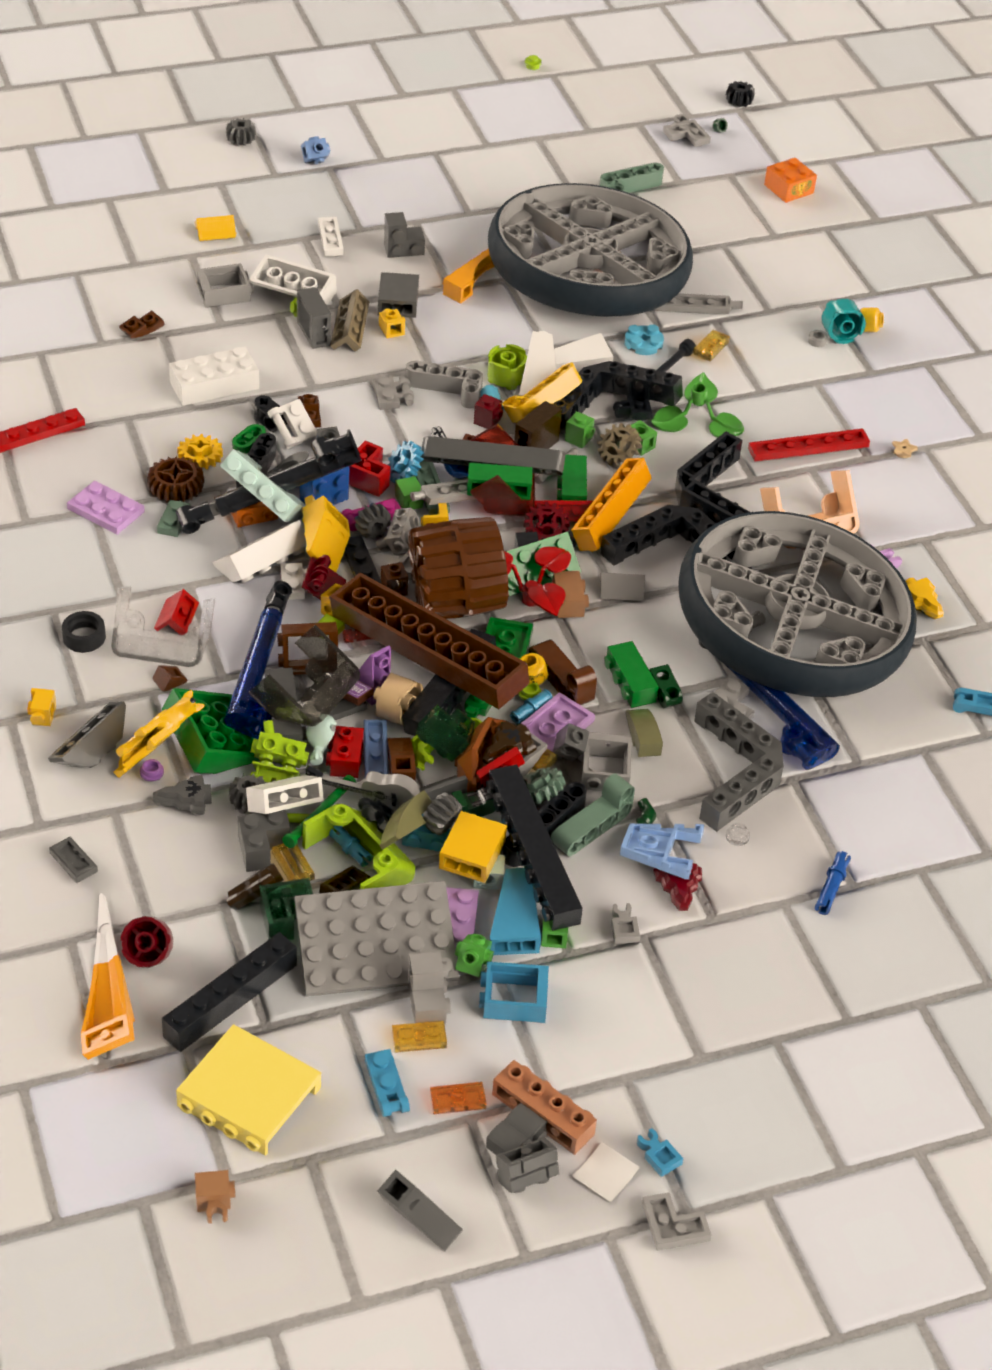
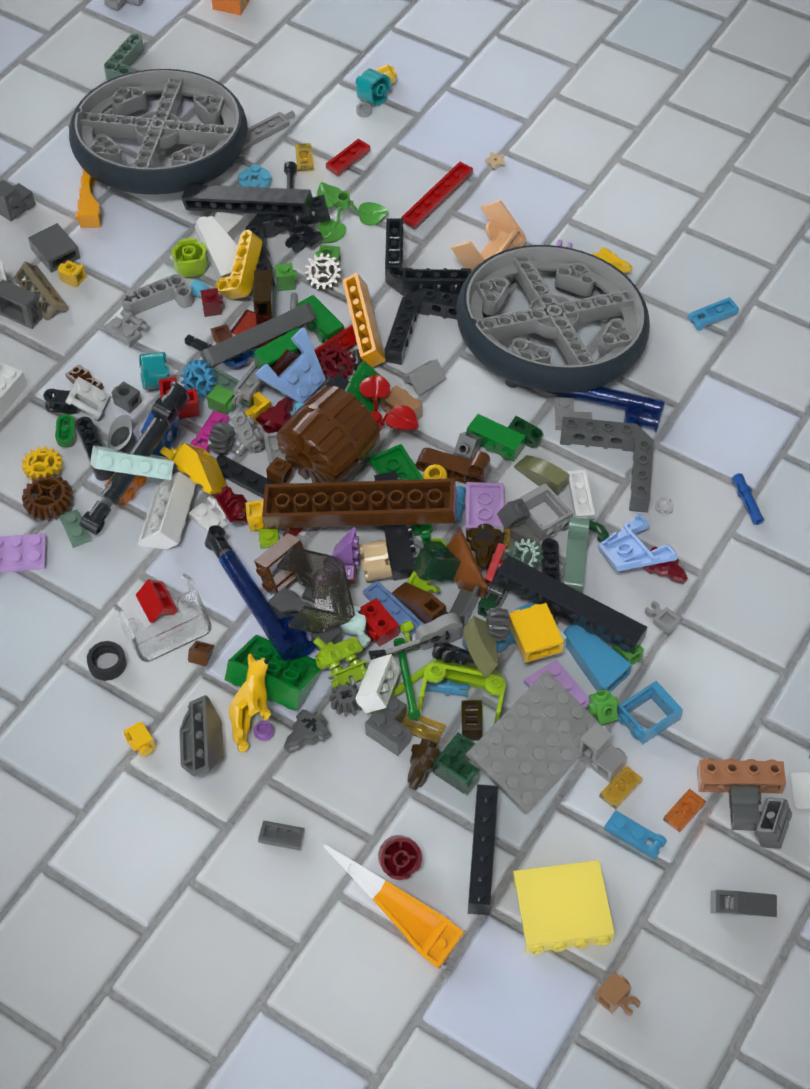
camera: 35 degrees left, 10 degrees up
none -> teal brick [139,352,170,390]
none -> black brick [181,184,314,216]
none -> light blue wing [254,328,326,403]
none -> red plate [326,138,370,176]
none -> lime hand [400,621,414,643]
none -> dark grey brick [453,432,483,460]
none -> white plate [567,469,595,519]

